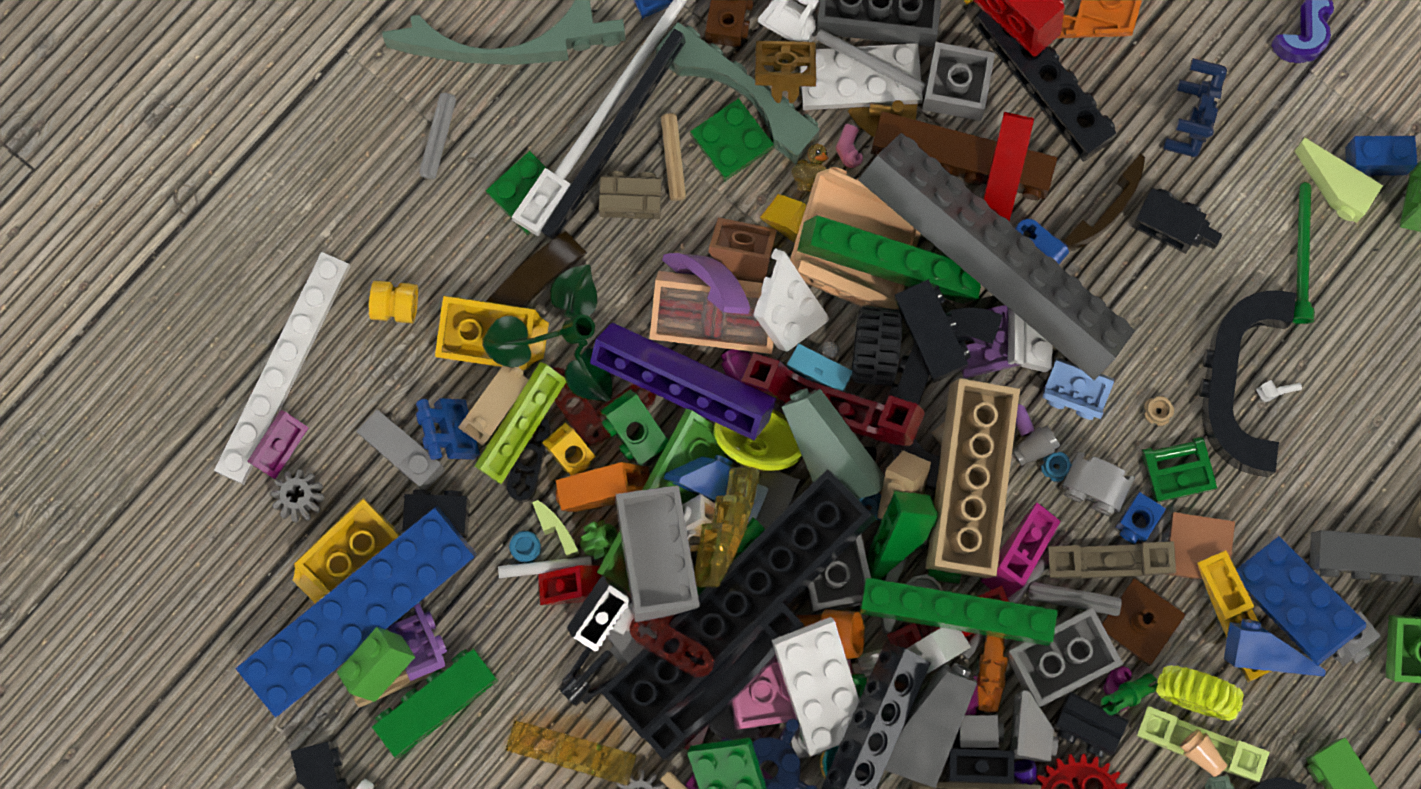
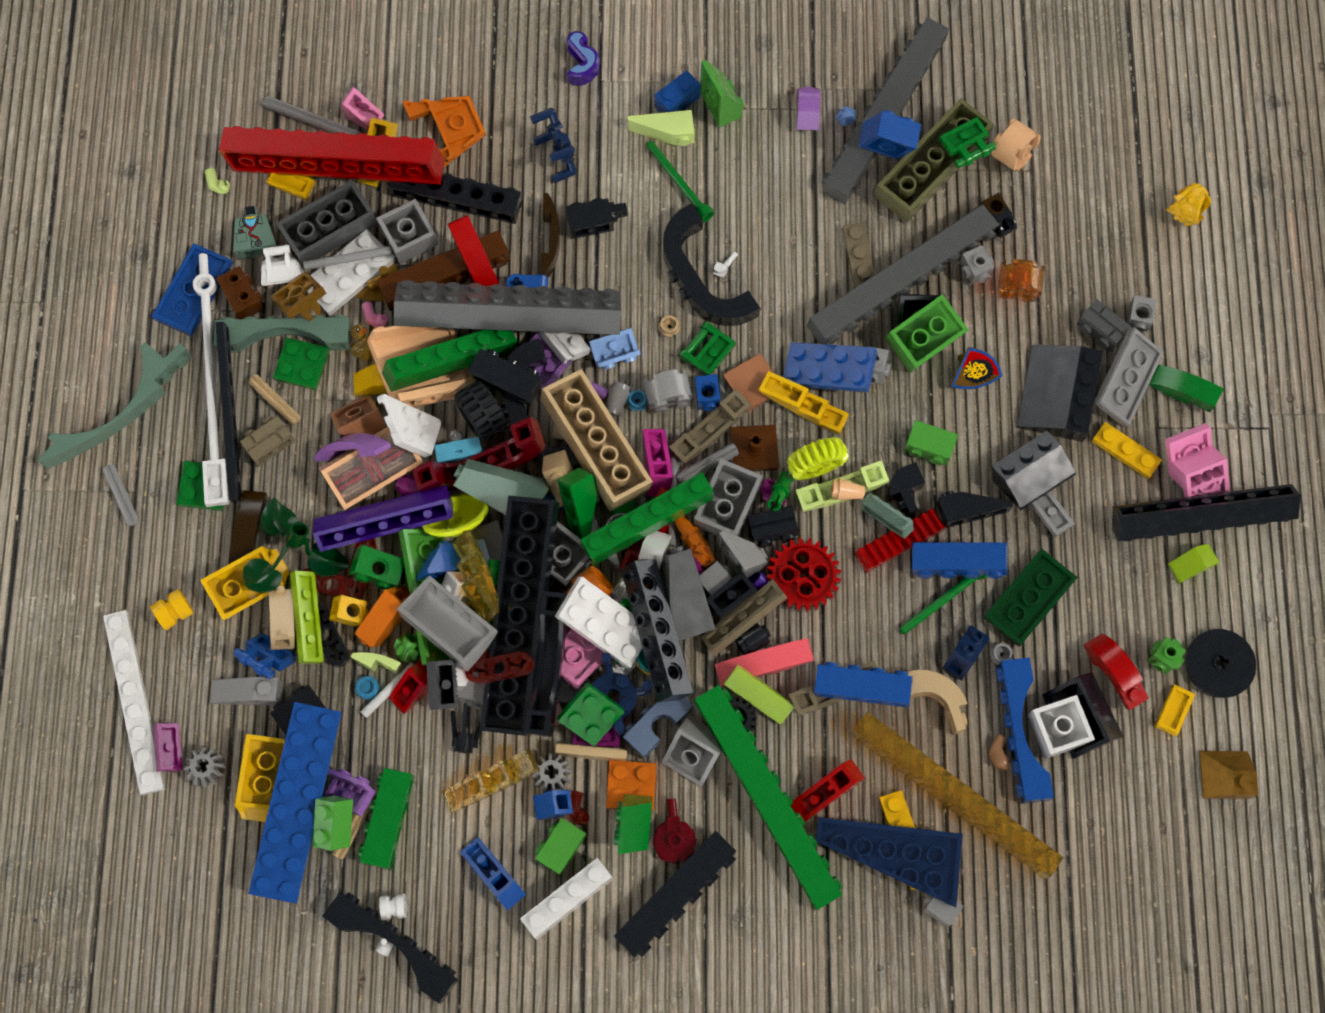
camera: 40 degrees left, 5 degrees down
blue slope [1224,619,1326,677] -> none

